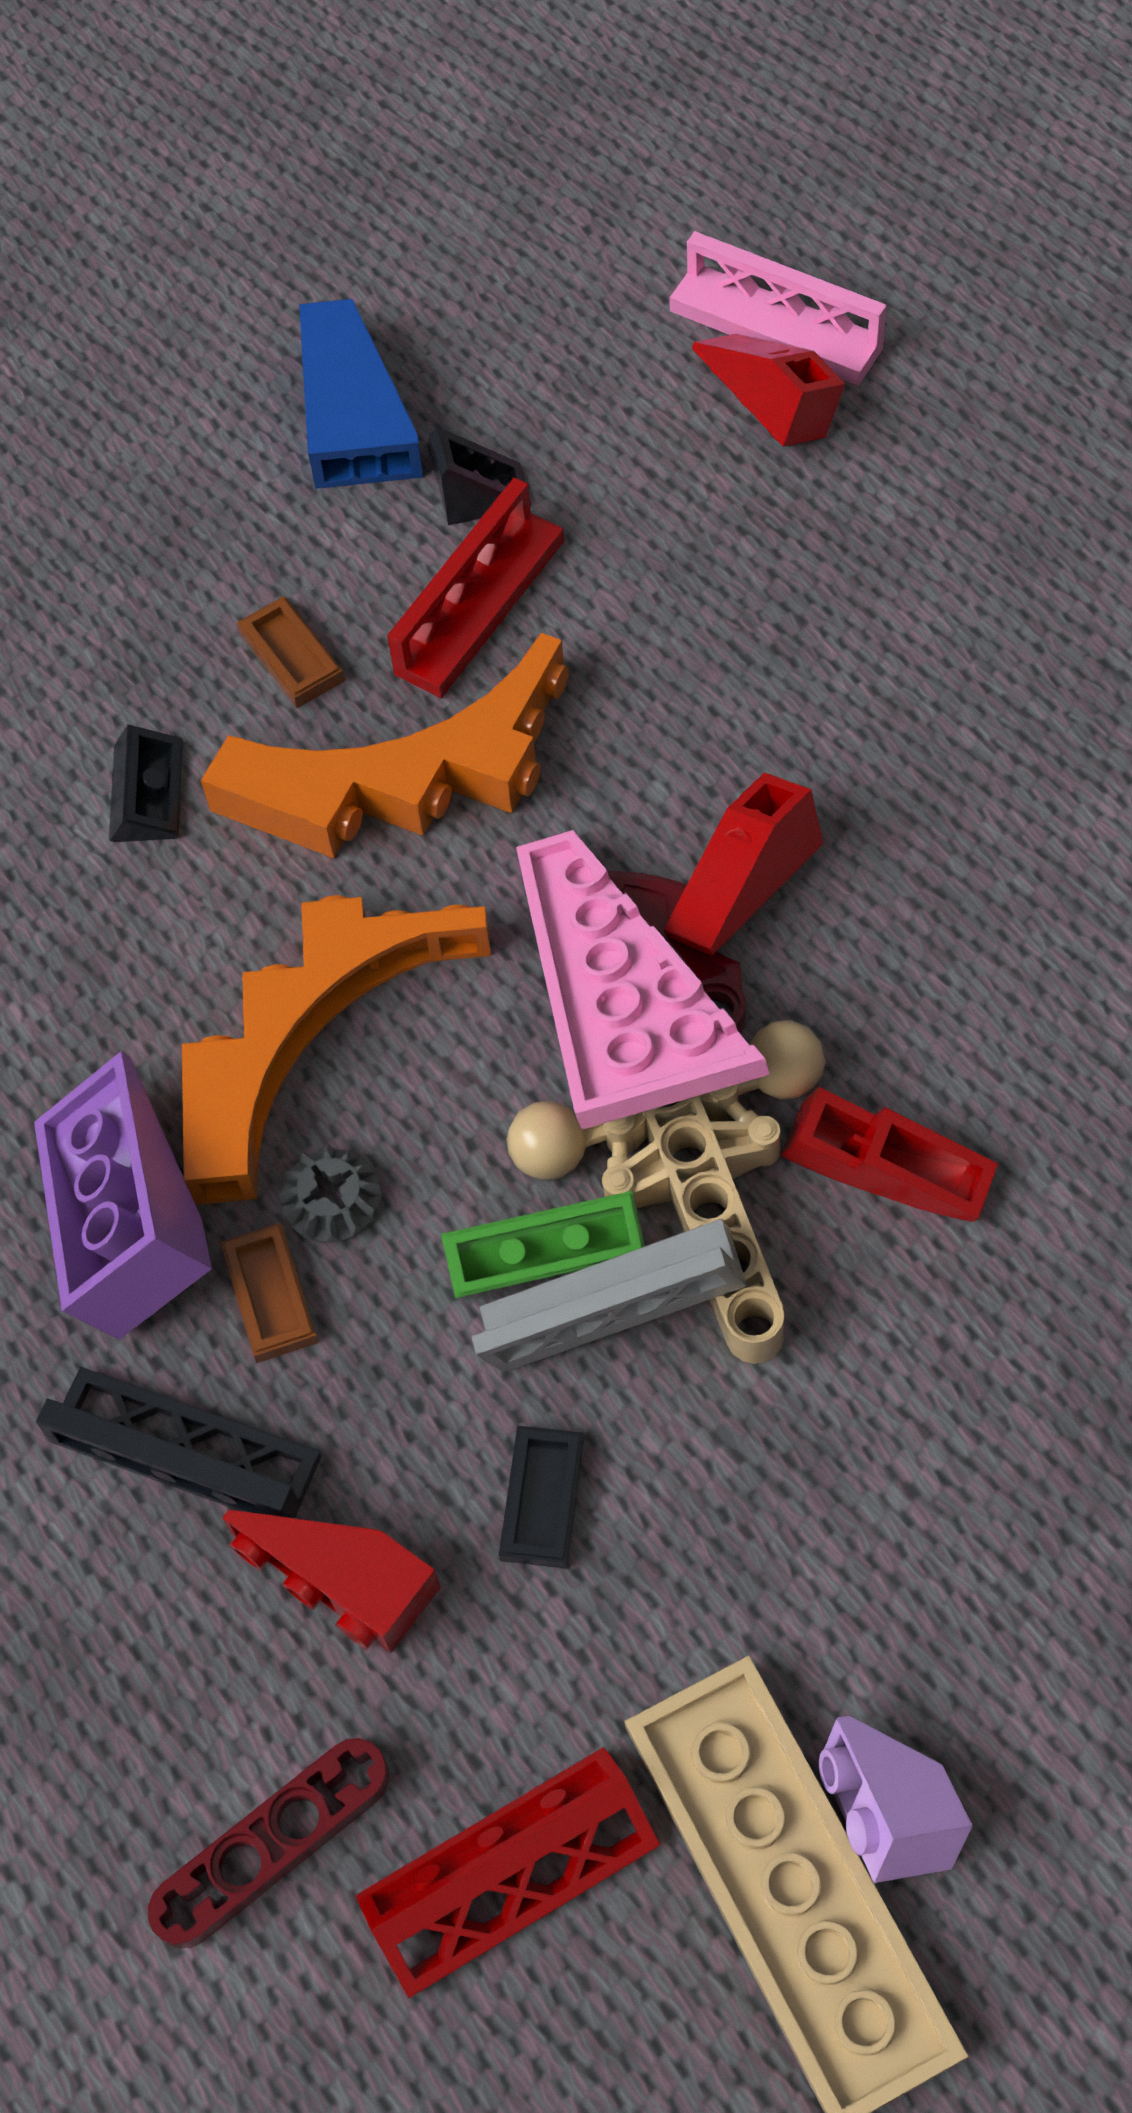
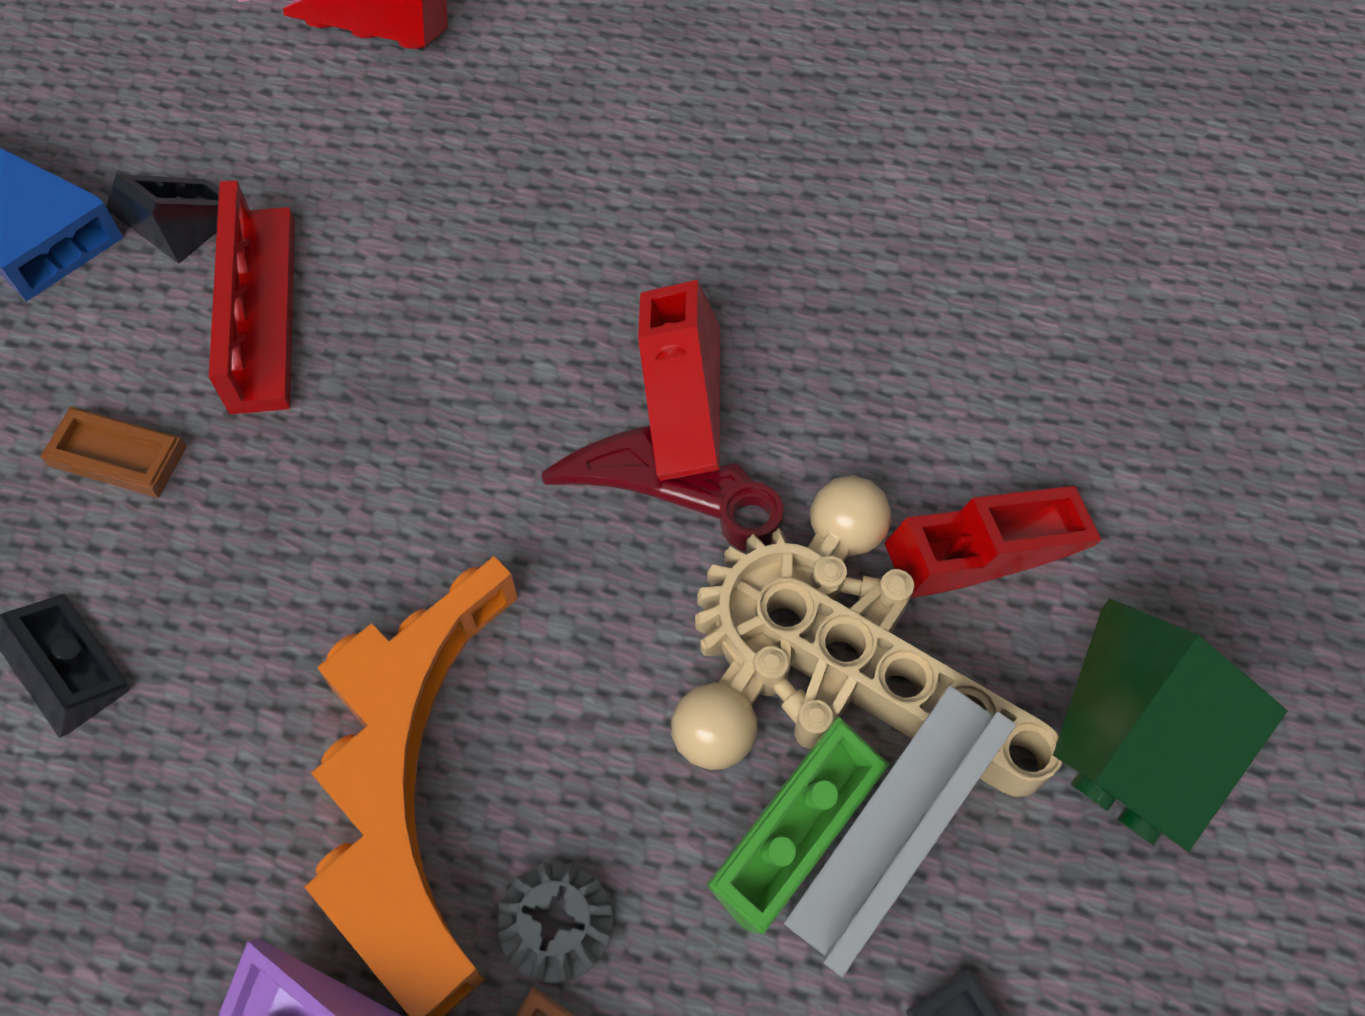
camera: 45 degrees left, 0 degrees up
orange arch [200,633,569,858] -> none
bright pink wing [516,830,770,1130] -> none
none -> dark green slope [1053,598,1288,853]

